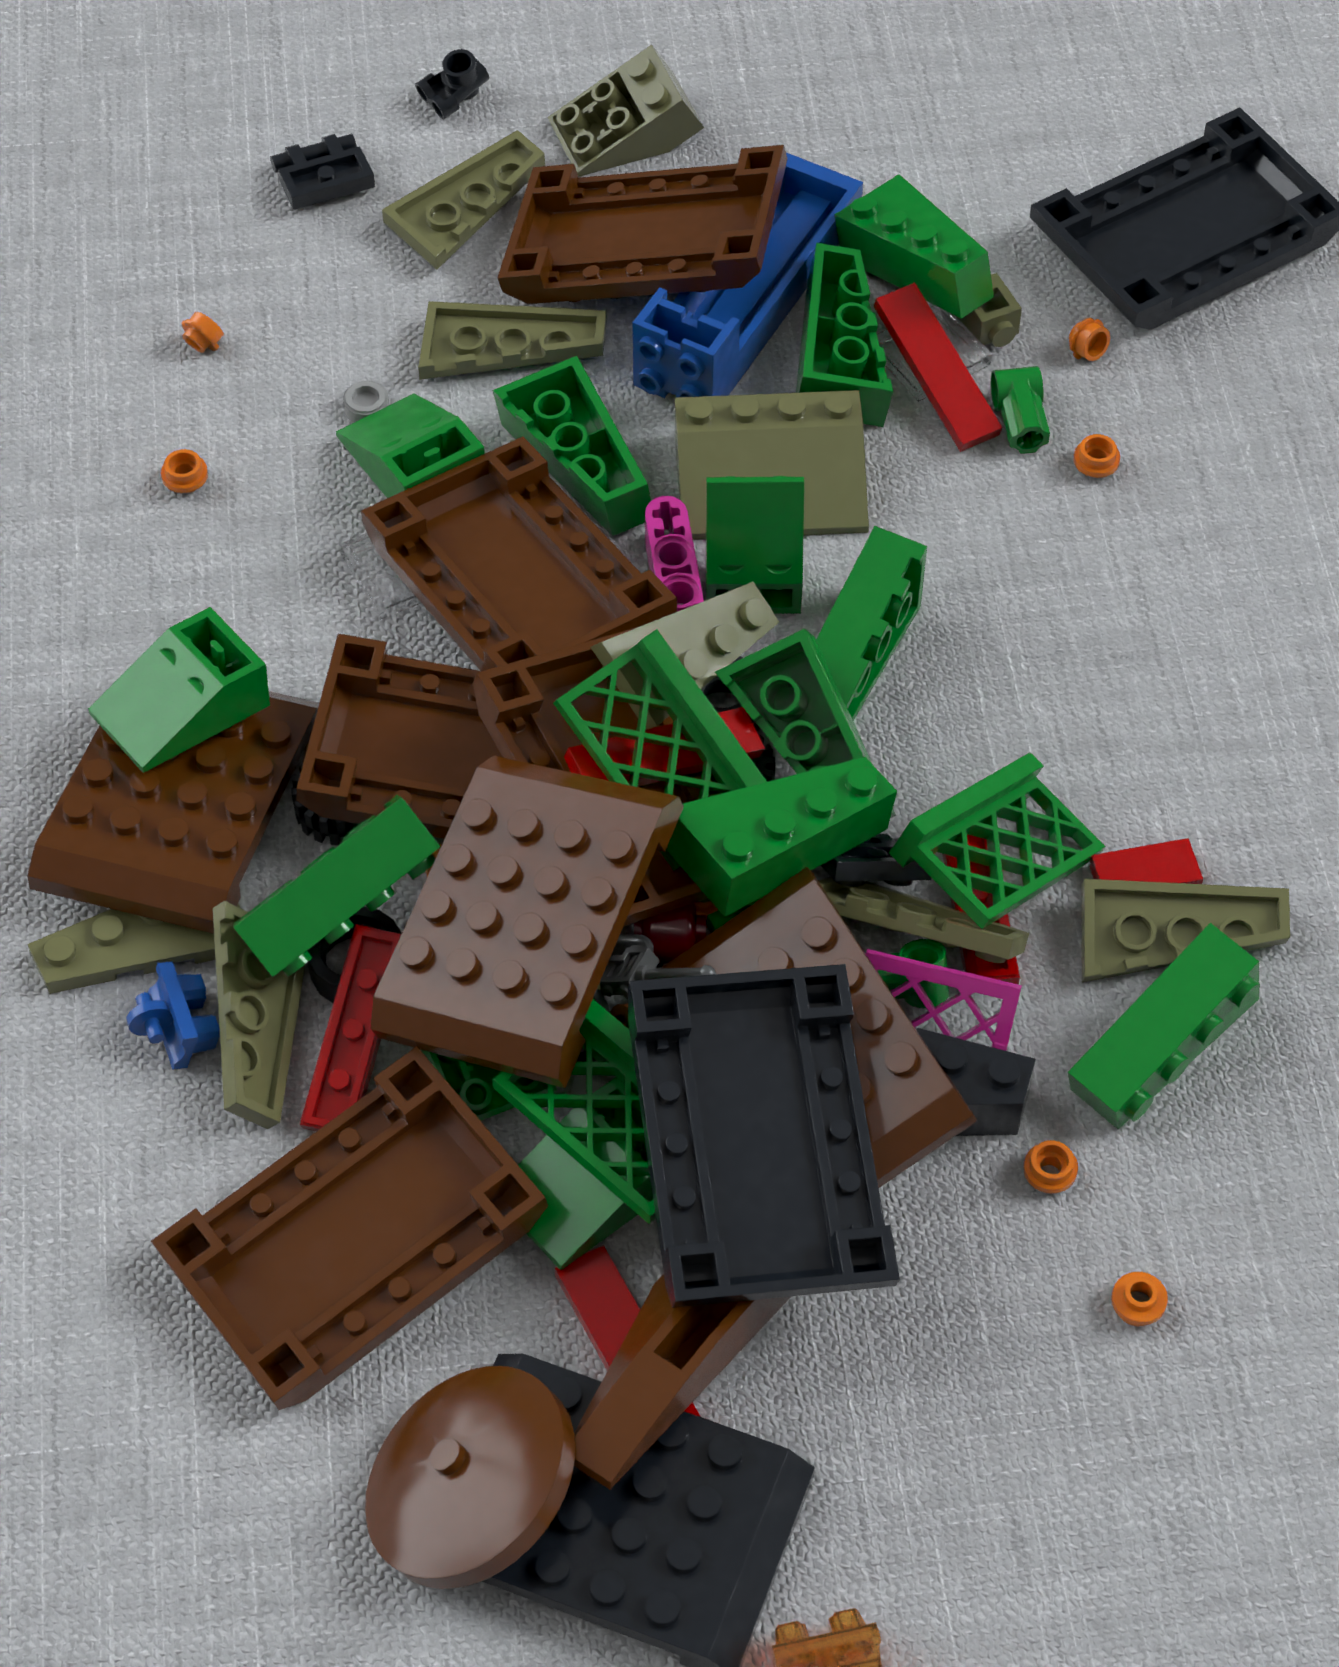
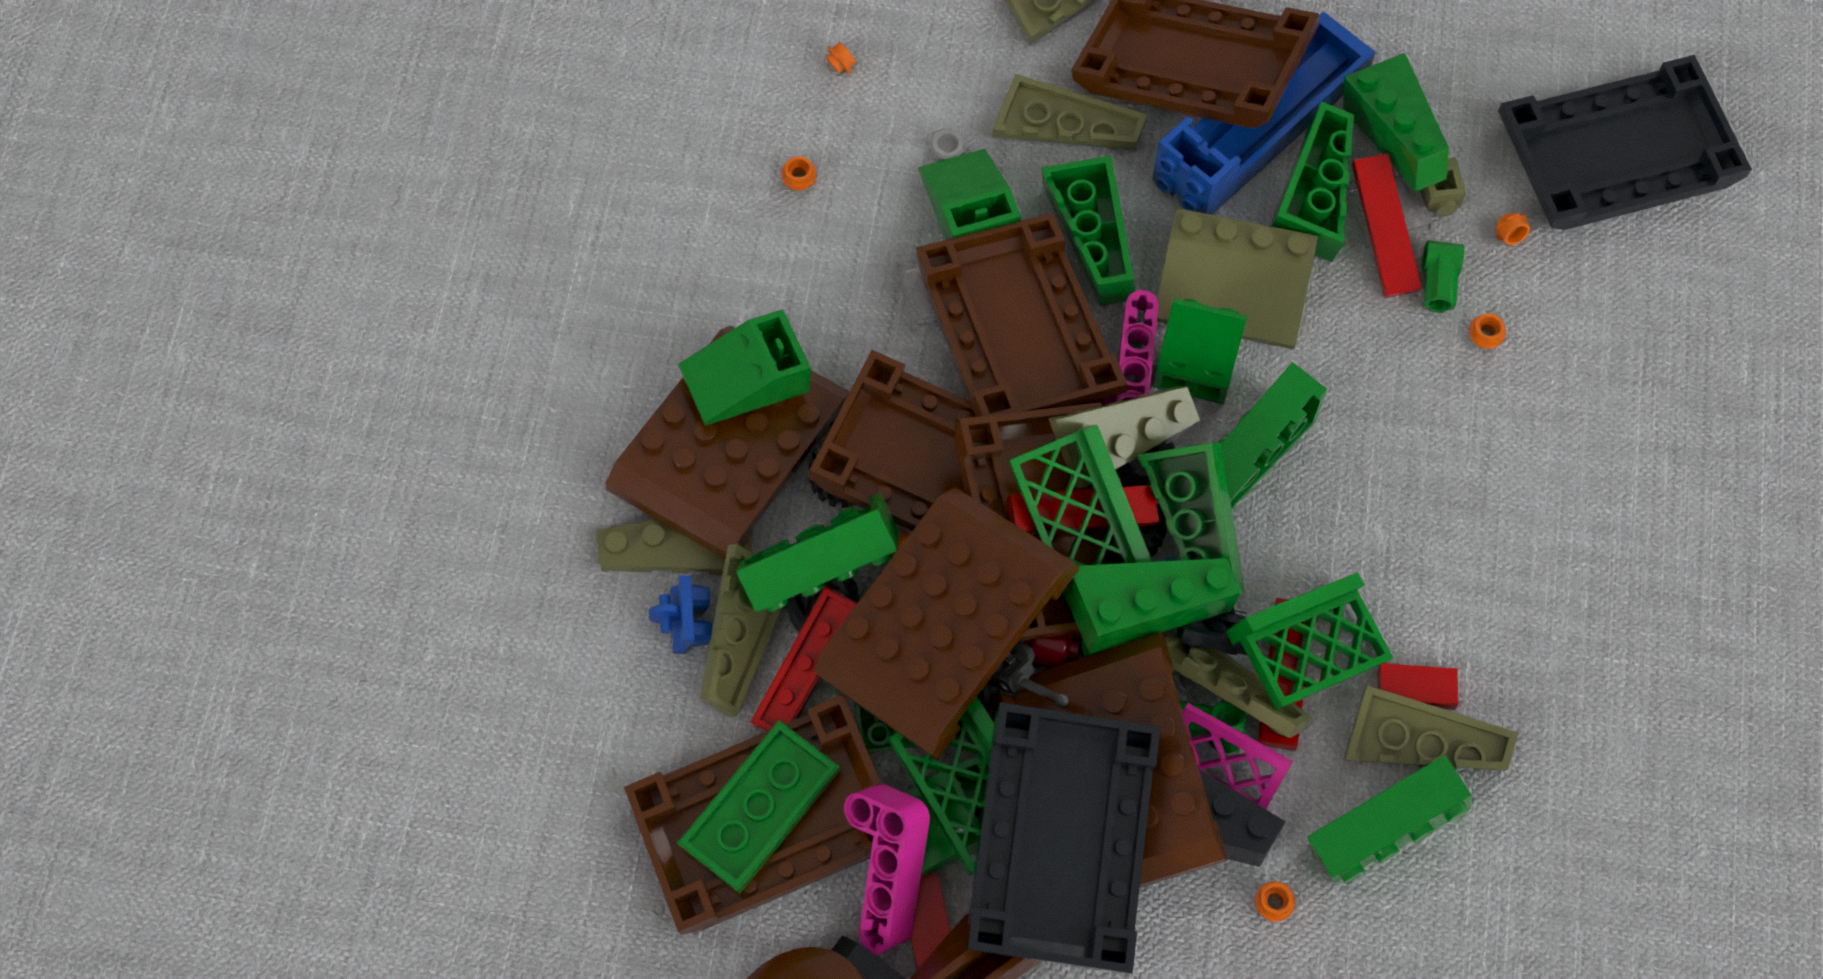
camera: 15 degrees right, 10 degrees up
none -> green tile [677,720,841,894]
none -> dark pink beam [844,784,930,955]

